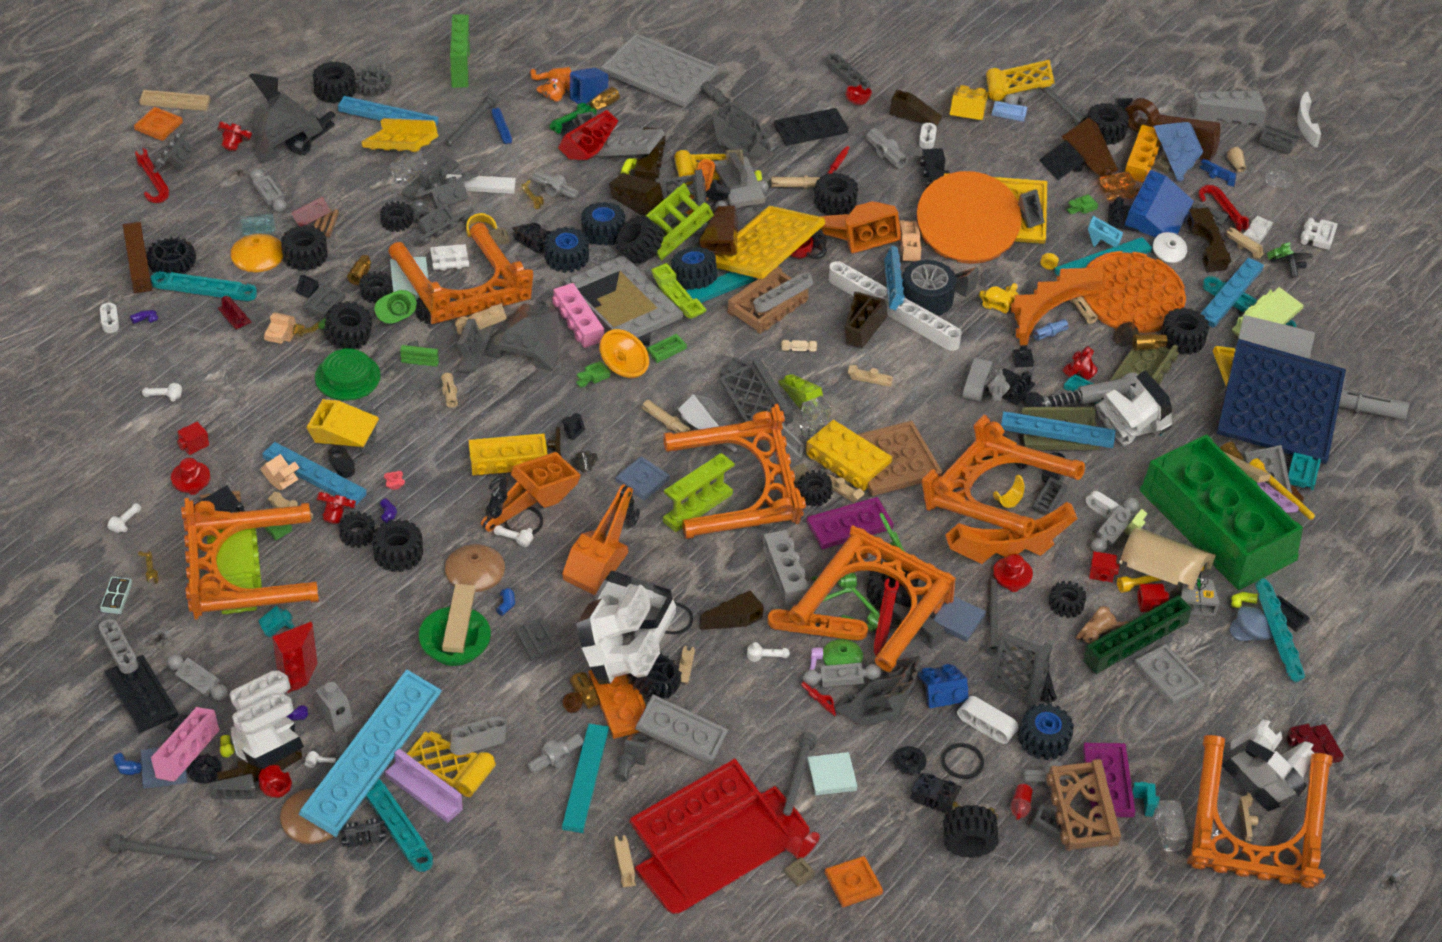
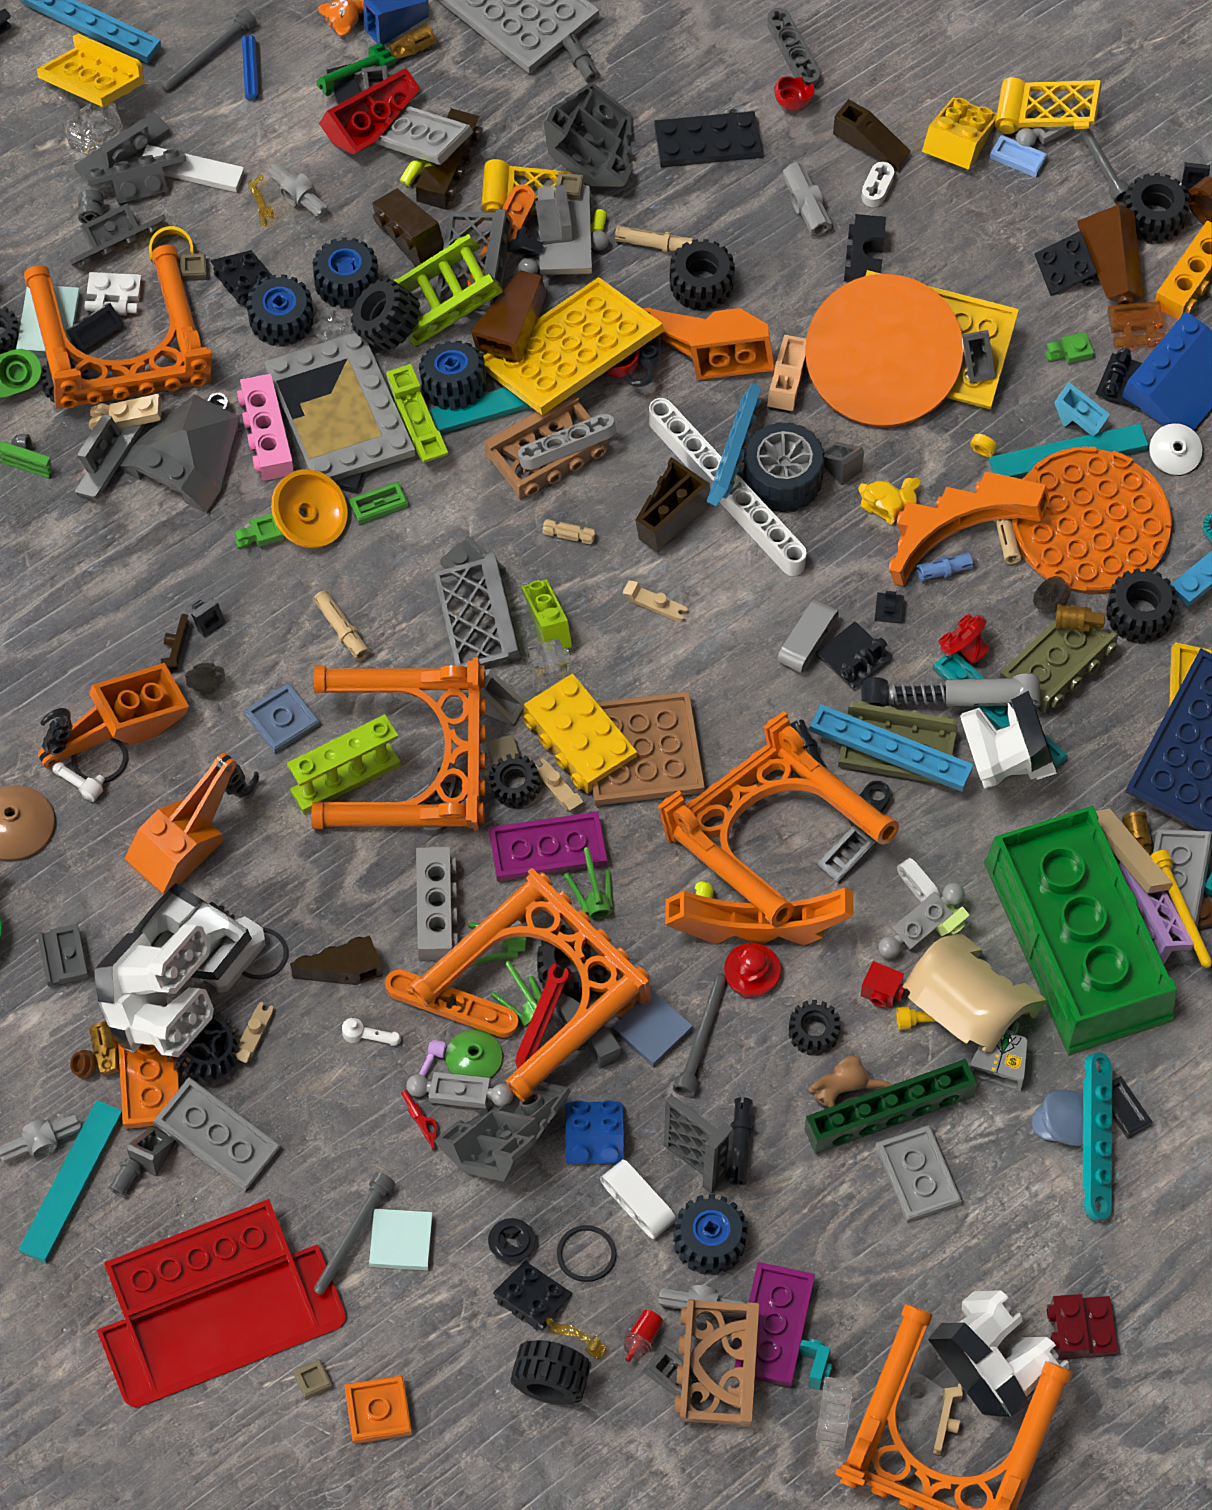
camera: 15 degrees right, 15 degrees up
black tyre [380,201,413,232] -> none
tan pin [441,373,458,408] -> none
yellow bracket [468,433,548,476] -> none
blue arm [496,588,515,616] -> none
tan piece [614,835,636,887] -> none
light grey wedge [678,394,745,453] -> none
red helmet [784,832,820,859] -> none
red hand [827,146,850,174] -> none
light grey axle [985,369,1010,401] -> none
yellow helmet [993,475,1025,508] -> none
red brick [1137,583,1169,612] -> none
neon yellow arm [1230,592,1258,608] -> none
none -> black tile [66,303,123,352]

